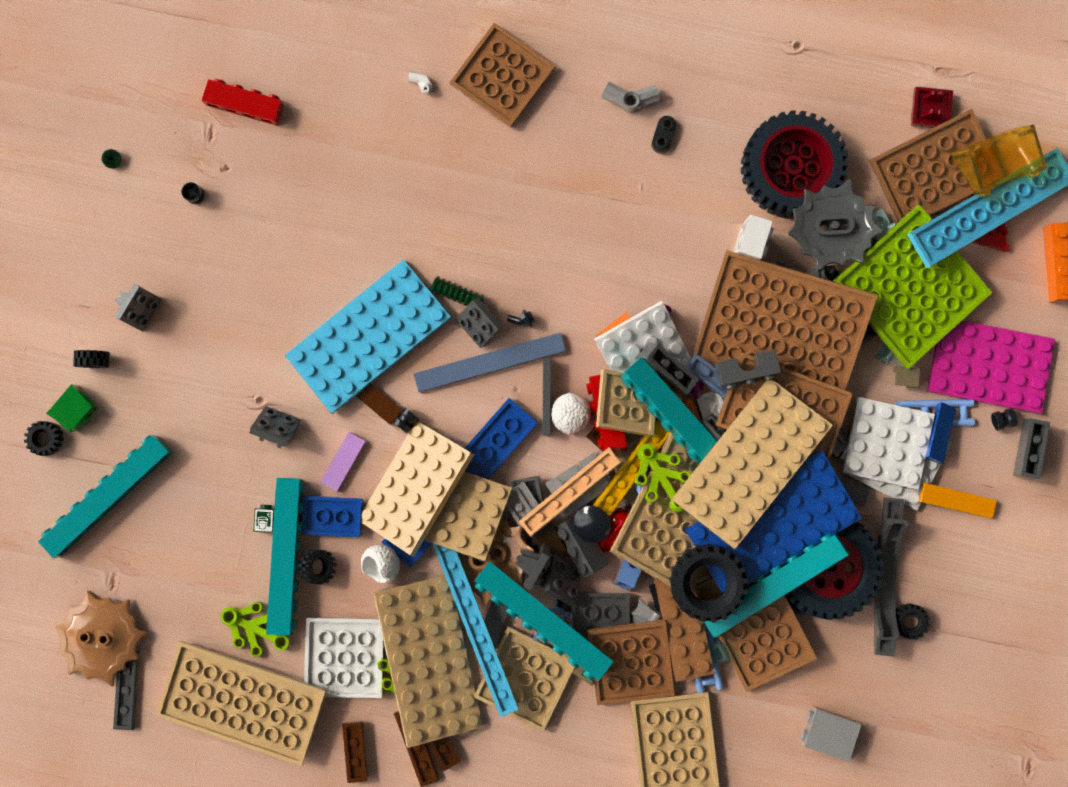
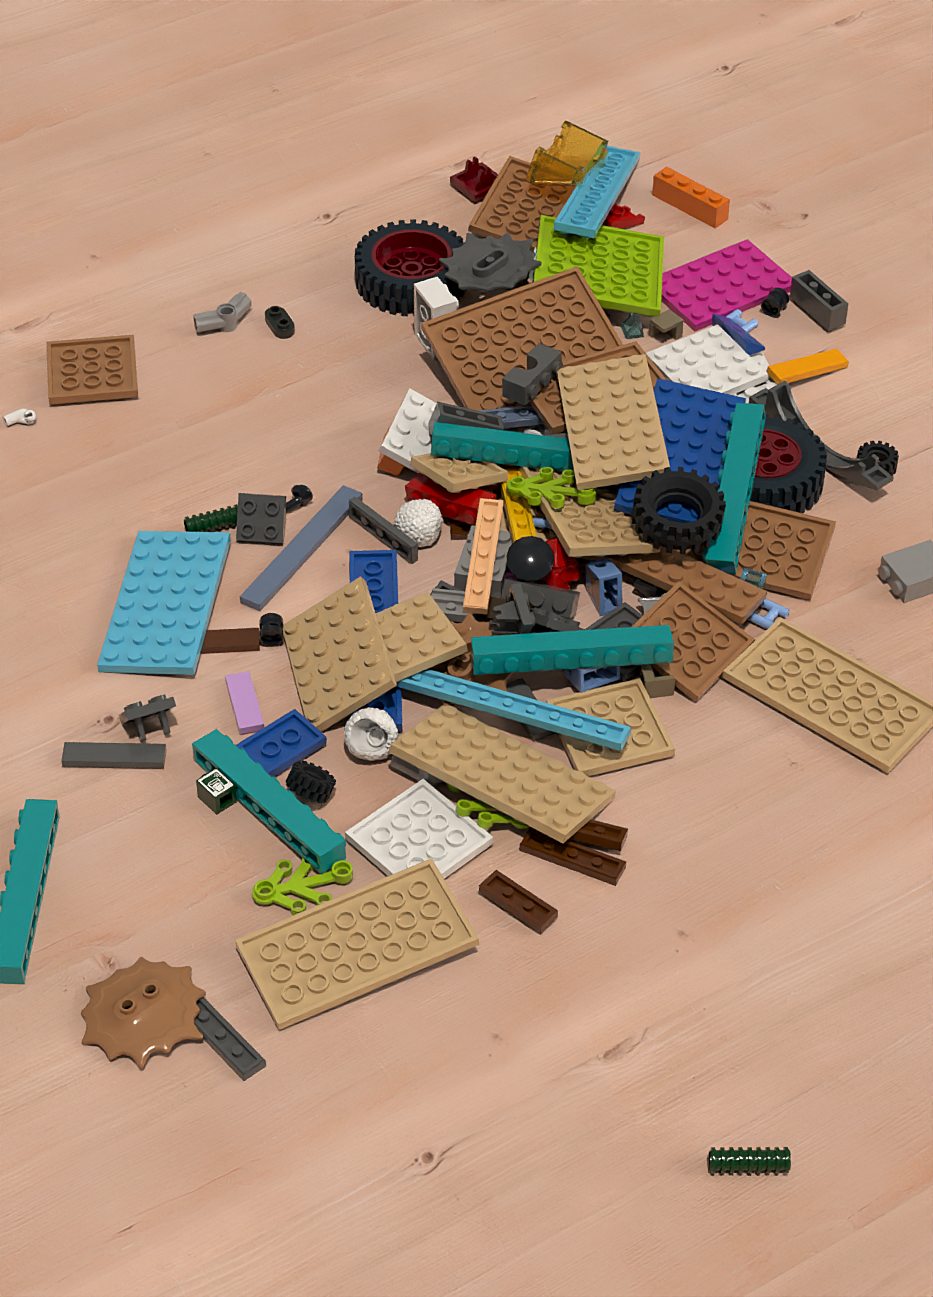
camera: 45 degrees left, 40 degrees down
none -> dark grey tile [61,742,166,769]

